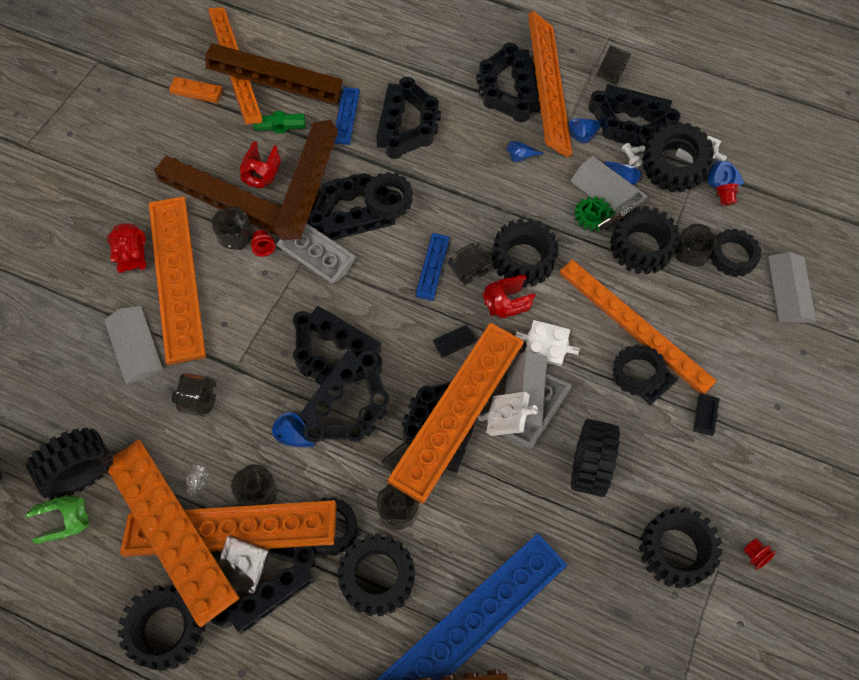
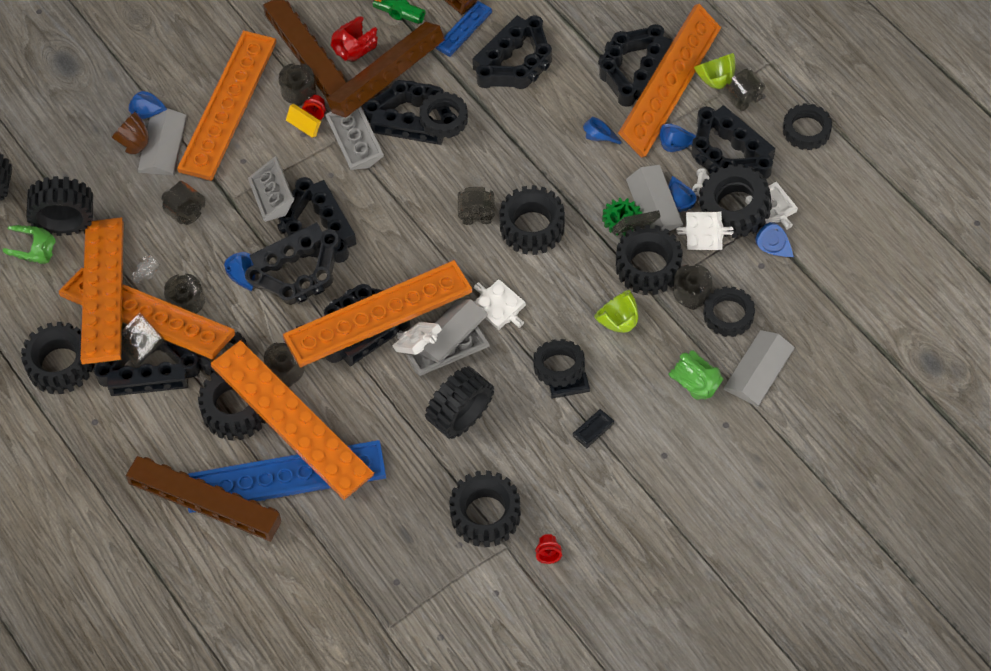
camera: 35 degrees right, 5 degrees down
red piece [107,223,147,274] -> none
blue tile [415,233,450,301] -> none
black tile [433,325,476,358] -> none
red piece [482,275,536,318] -> none
orange plate [559,259,717,394] -> none
red piece [715,183,739,206] -> none
none -> reddish brown hair [112,112,149,154]
none -> blue piece [128,91,167,119]
none -> orange plate [211,340,374,500]
none -> light grey slope [248,156,294,222]
none -> yellow tile [286,104,321,138]
none -> lime hair [594,290,638,333]
none -> bright green piece [668,350,723,400]
none -> white plate [677,212,734,250]
none -> lime hair [694,53,735,89]
none -> black tyre [783,103,832,150]

